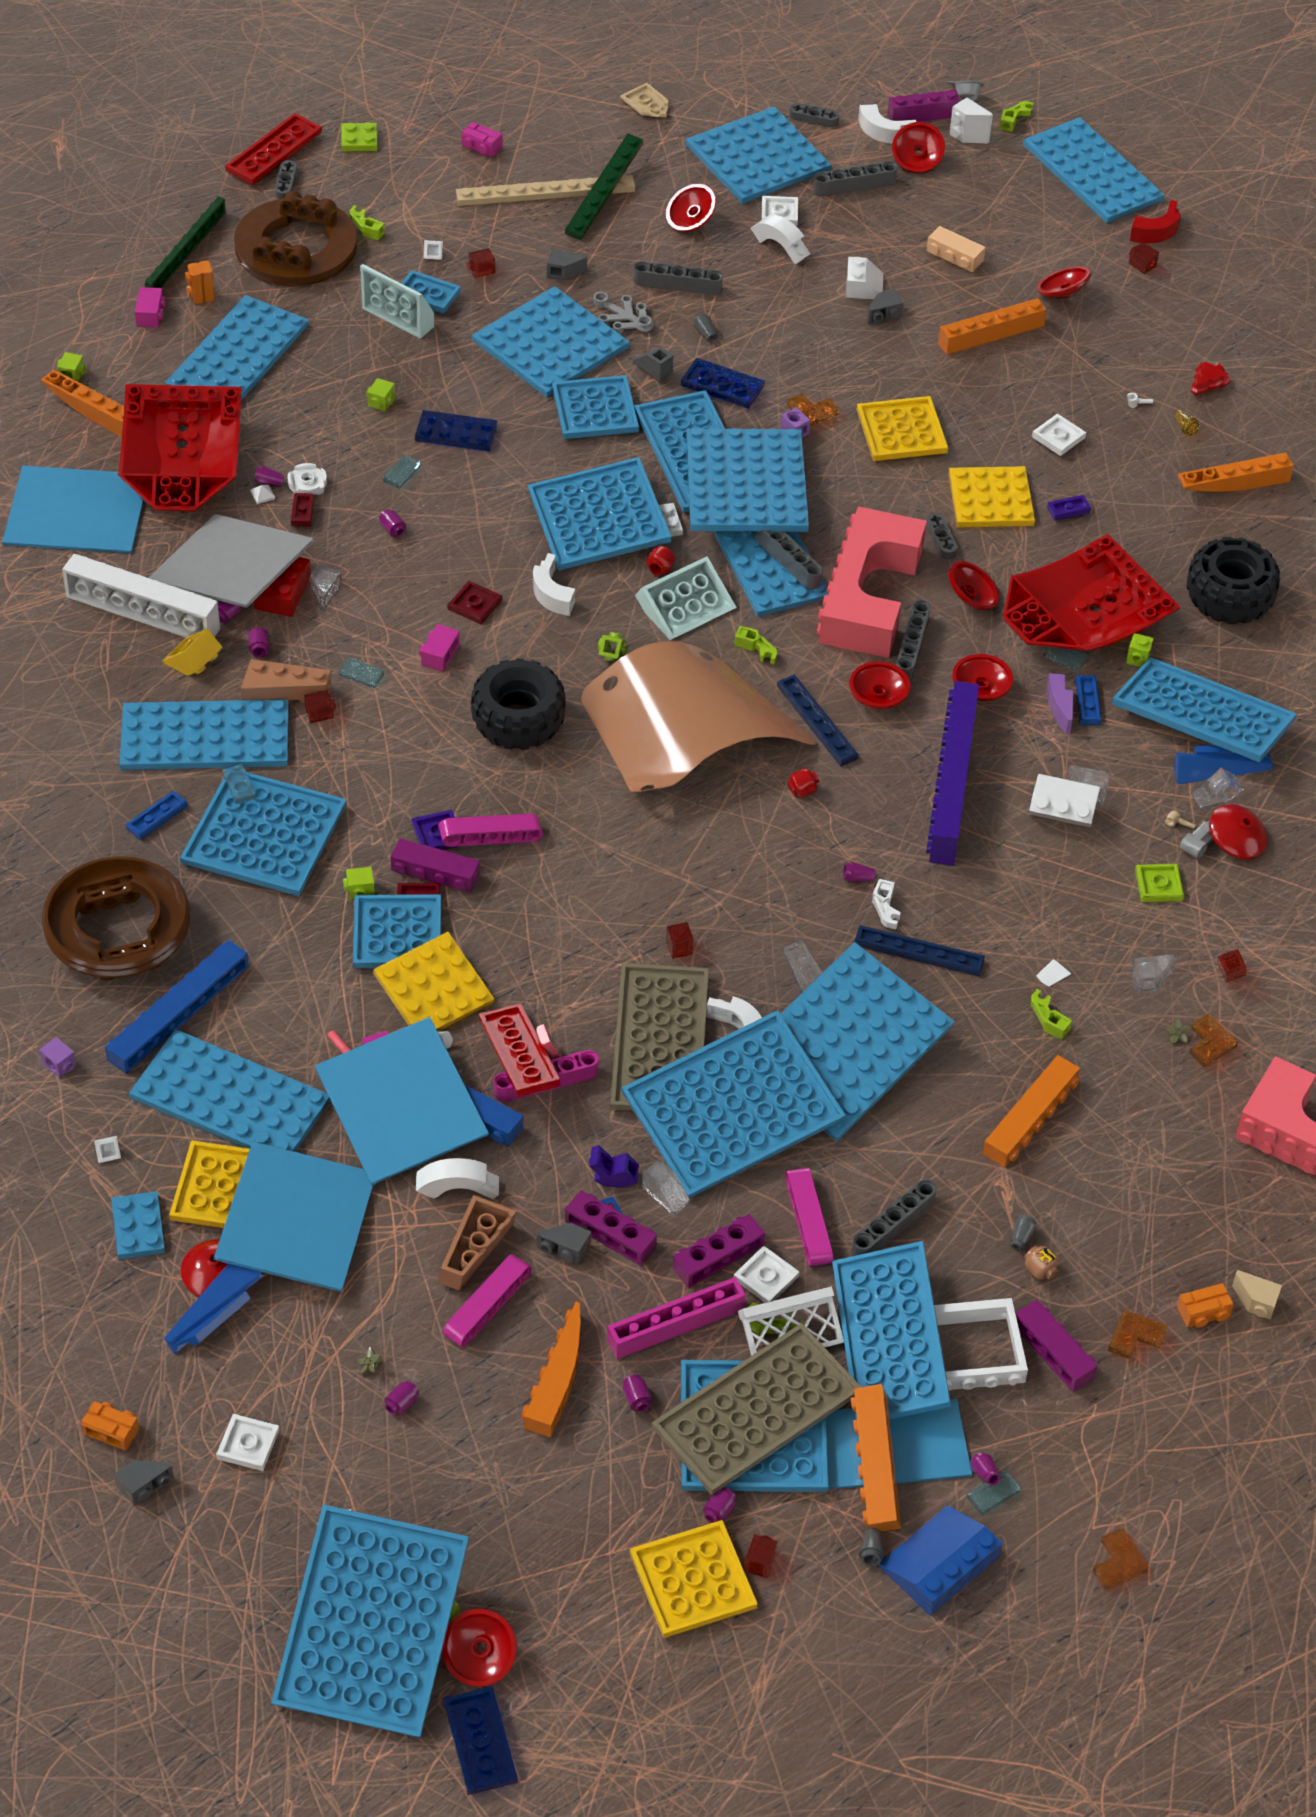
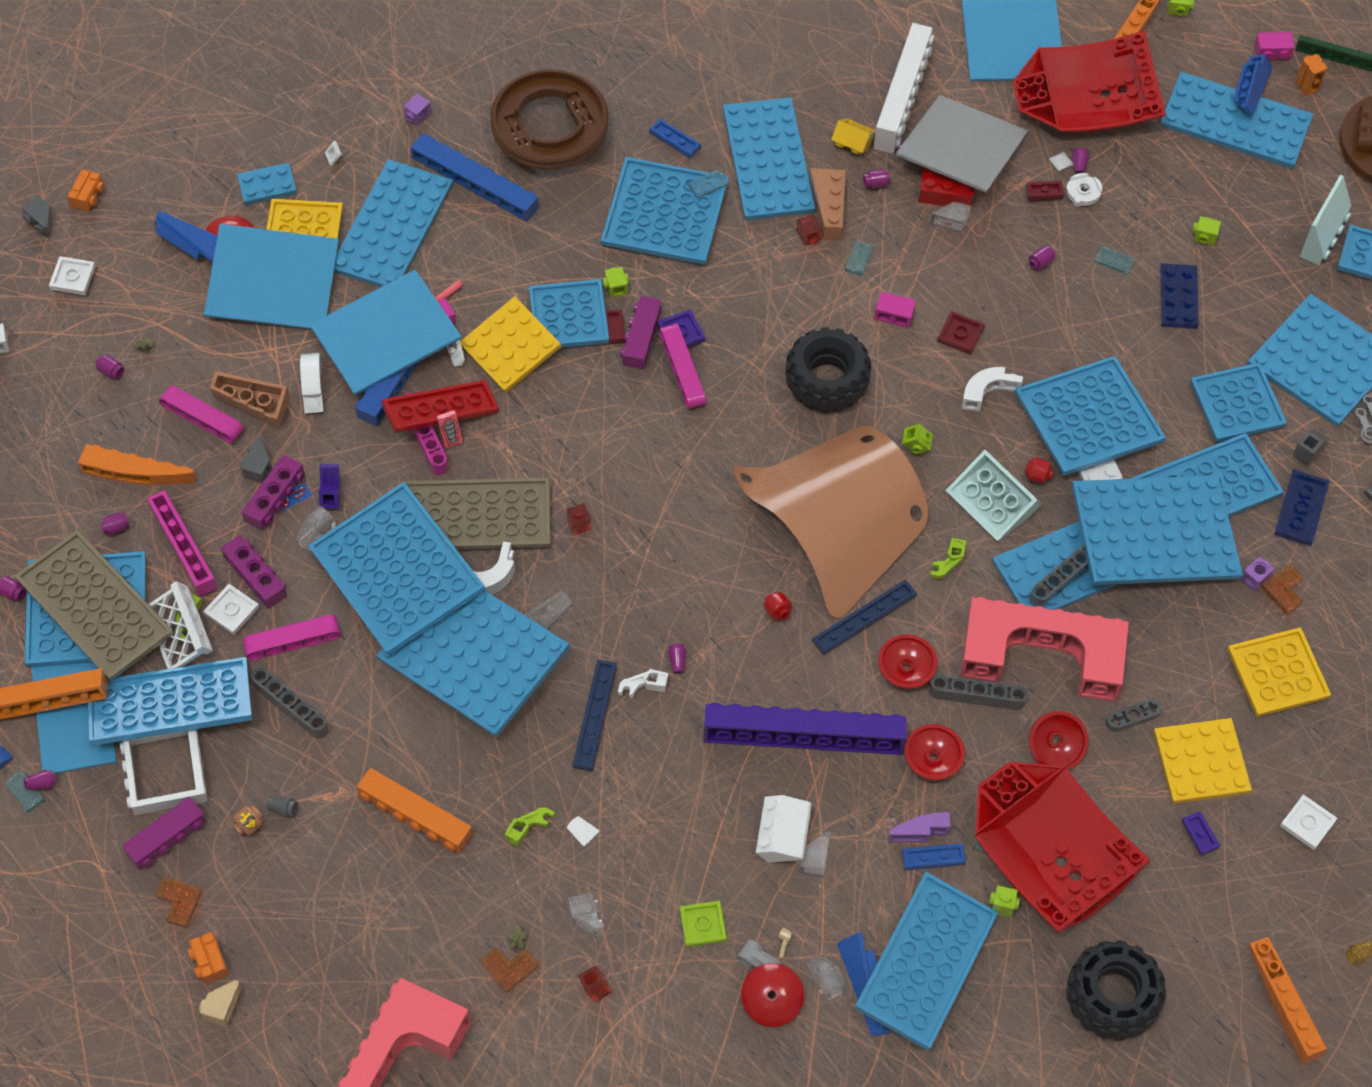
camera: 85 degrees right, 10 degrees up
none -> blue wedge [1234,54,1272,116]

